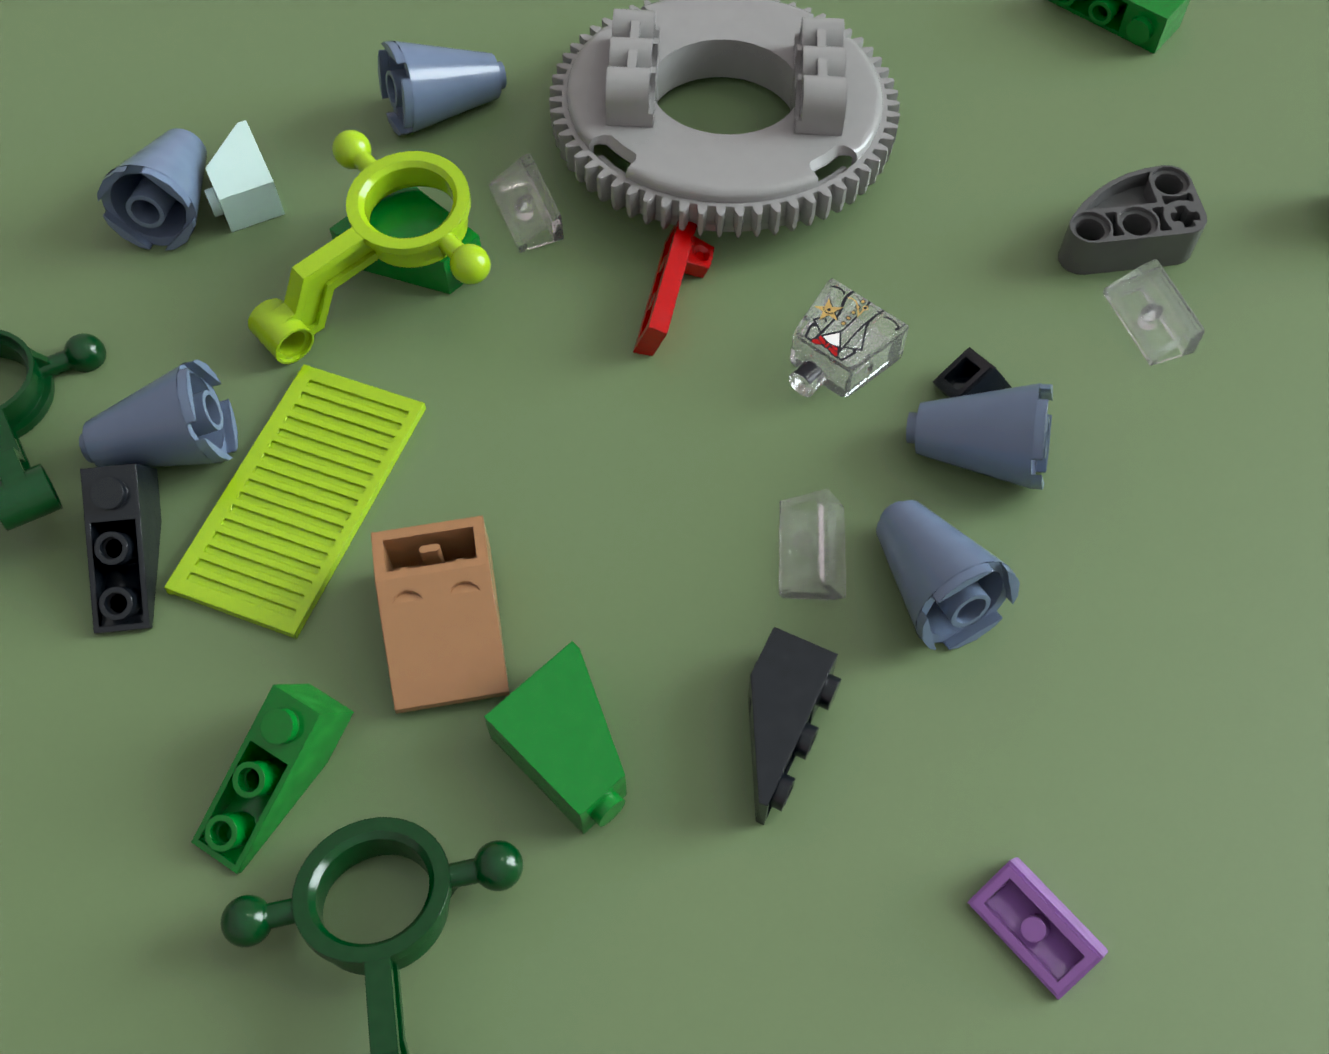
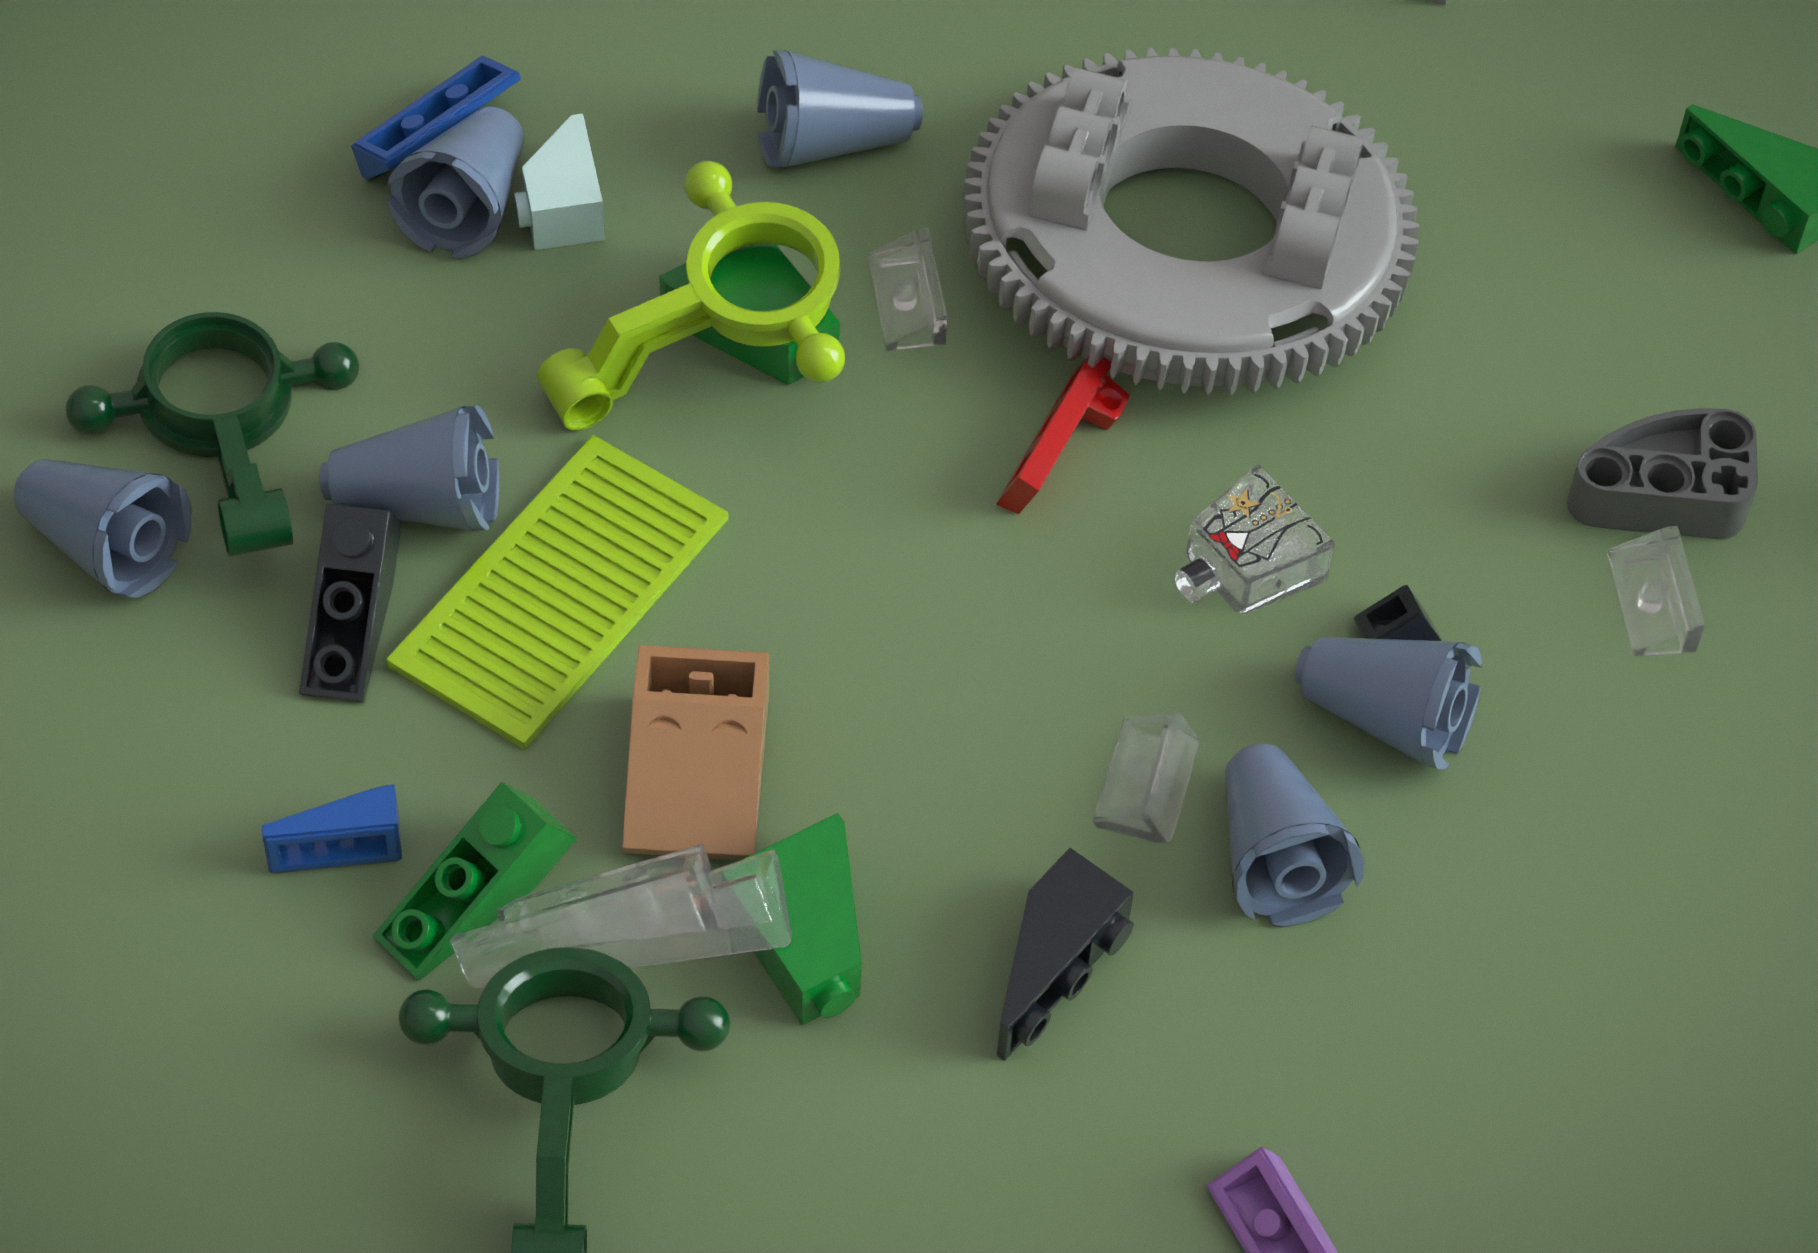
camera: 10 degrees right, 5 degrees down
none -> blue slope [262,784,402,873]
none -> blue slope [351,56,521,179]
none -> clear wedge [450,844,792,988]

